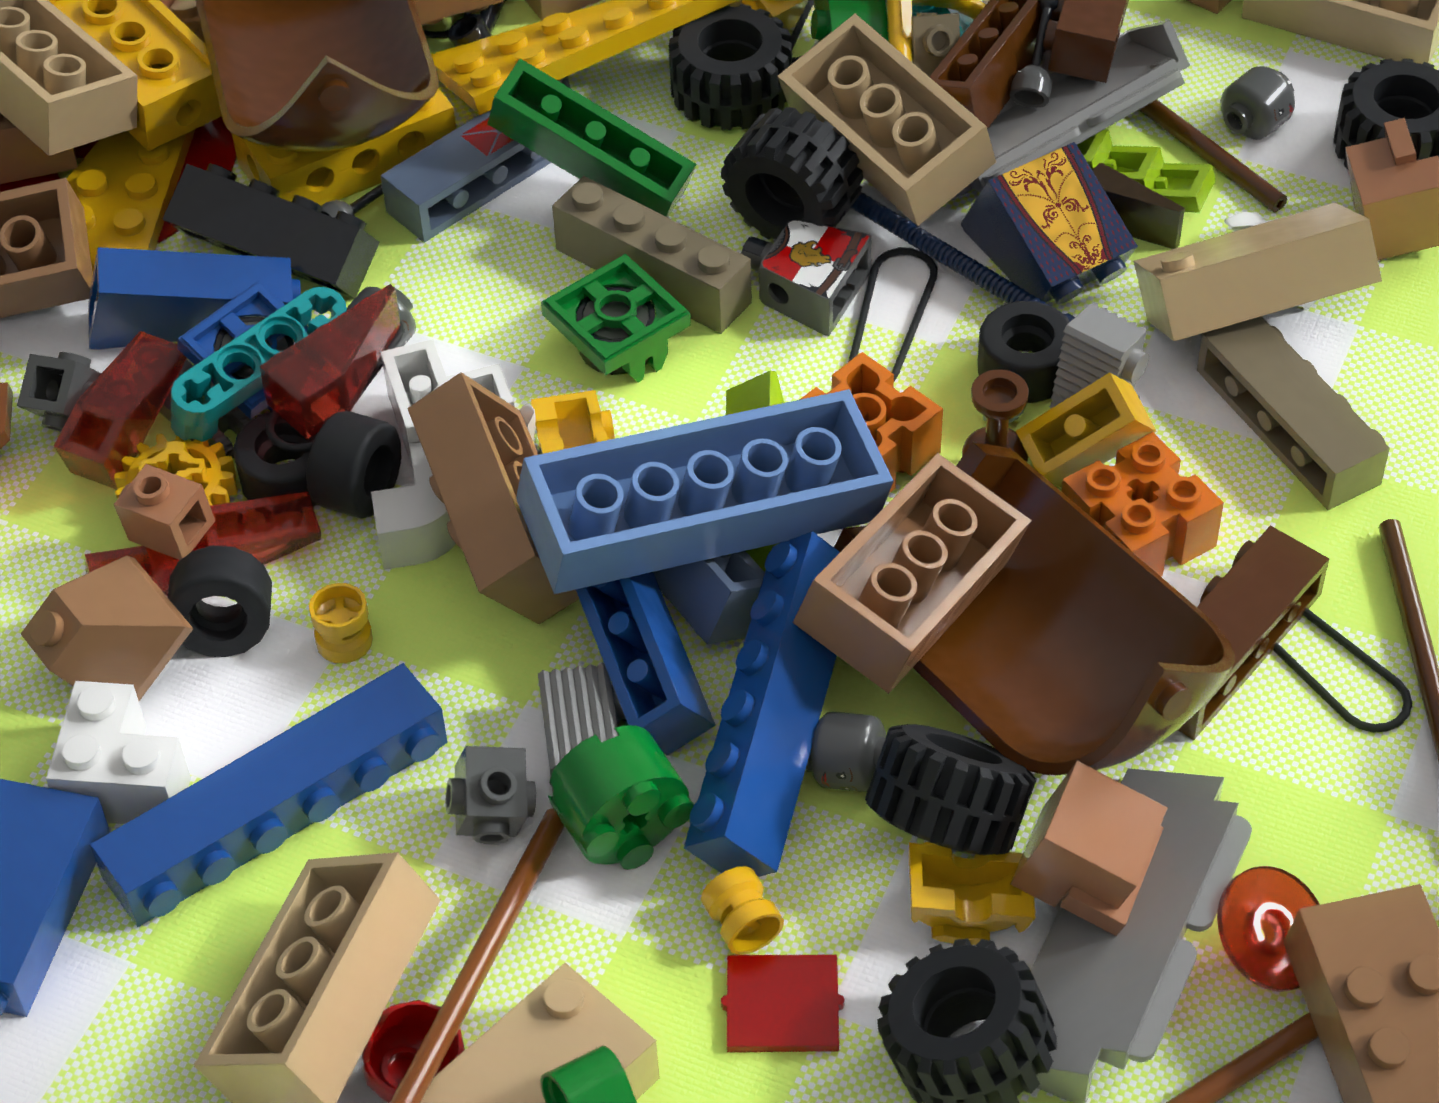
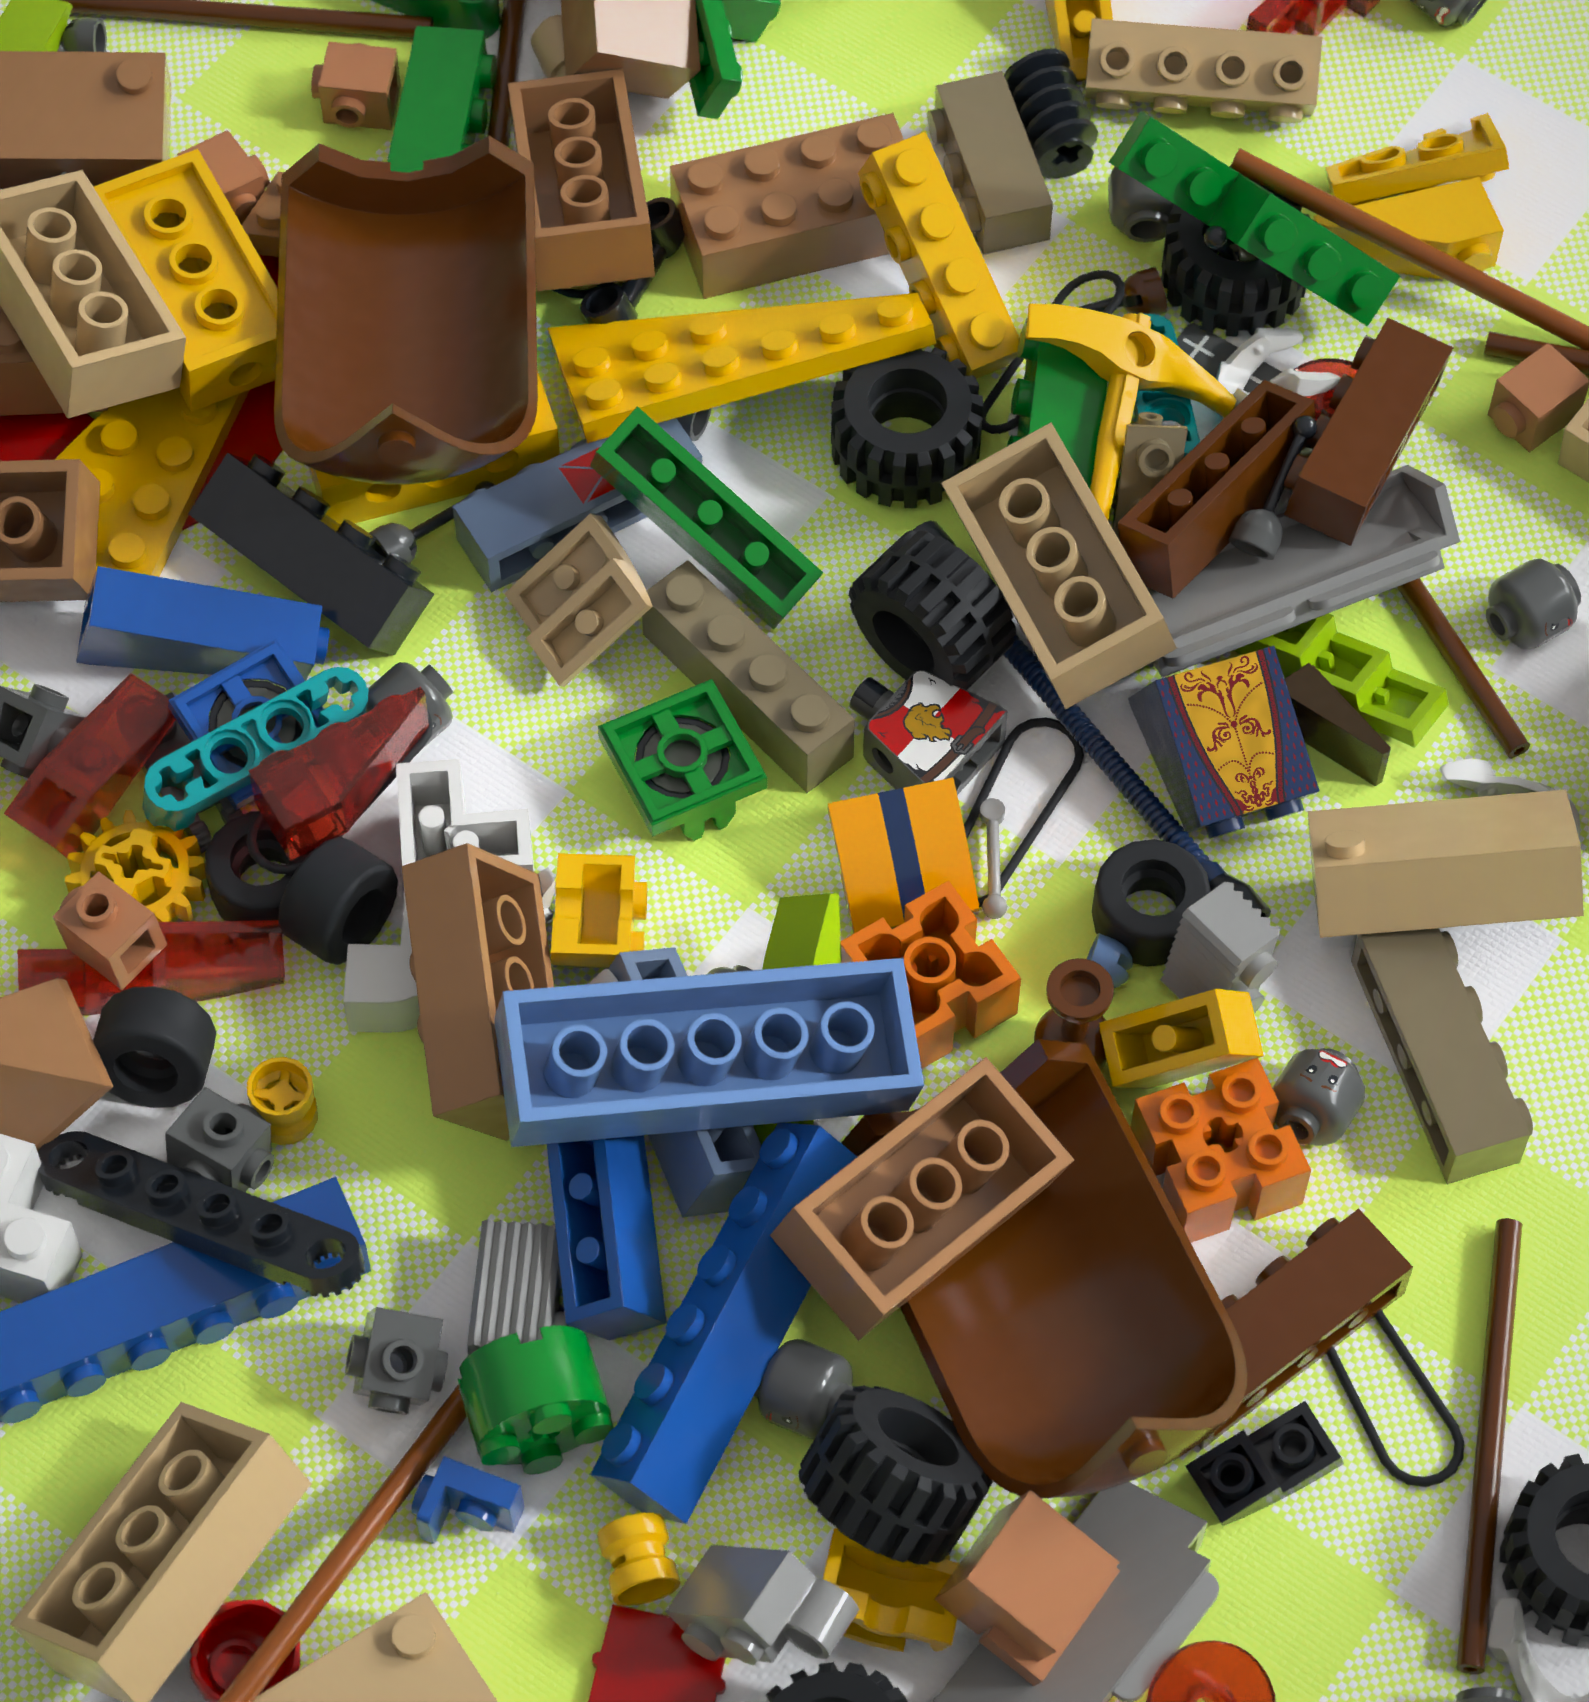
camera: 10 degrees right, 10 degrees up
none -> black plate [38,1131,365,1298]
none -> dark grey brick [165,1087,274,1192]
none -> blue bracket [411,1456,525,1544]
none -> tan slope [504,513,653,687]
none -> light grey hinge [665,1545,859,1665]
none -> light orange slope [827,778,980,934]
none -> light grey hinge [980,798,1008,919]
none -> black slope [1185,1401,1344,1526]
none -> dark grey head [1272,1048,1365,1146]

